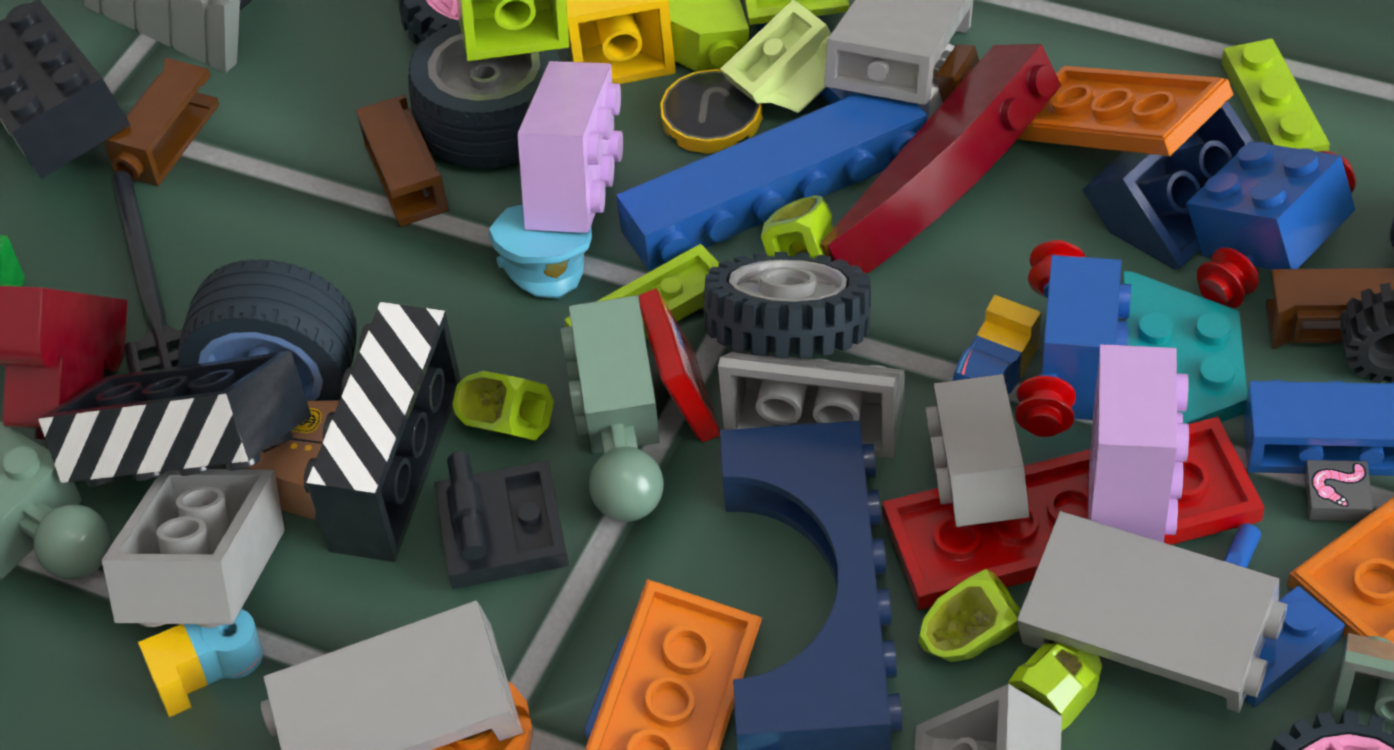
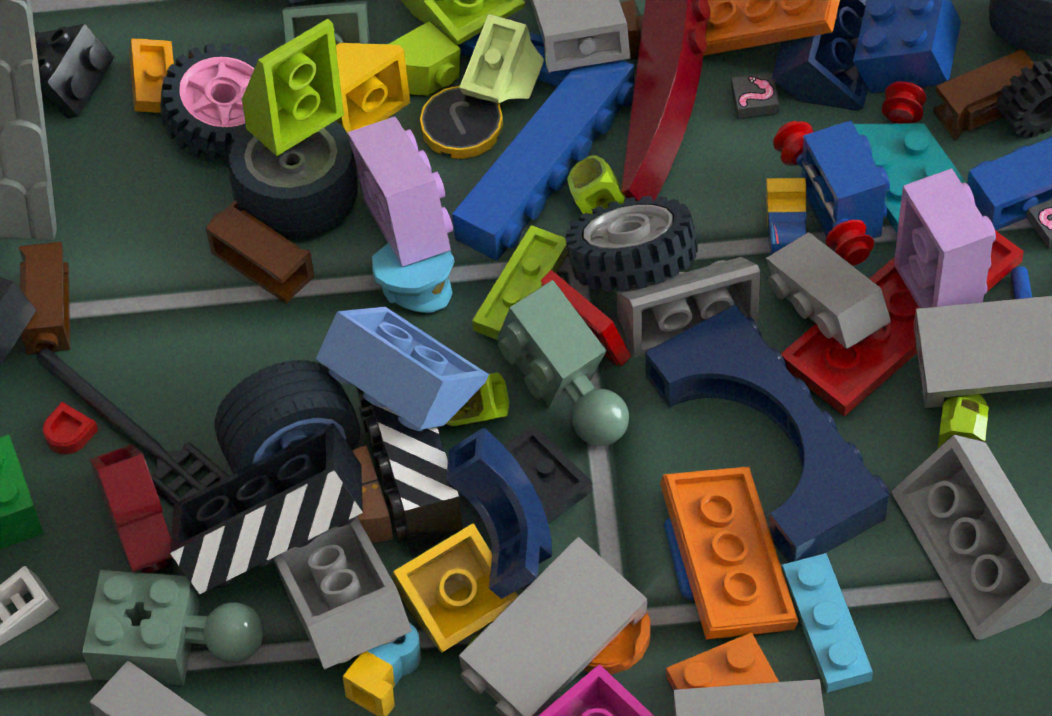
camera: 30 degrees left, 5 degrees up
rock [918,569,1021,662] -> none
none -> red tile [43,402,98,454]
none -> medium blue slope [316,307,489,431]
none -> yellow slope [390,523,518,653]
none -> dark blue arch [446,428,552,599]
none -> dark grey tile [731,73,779,118]

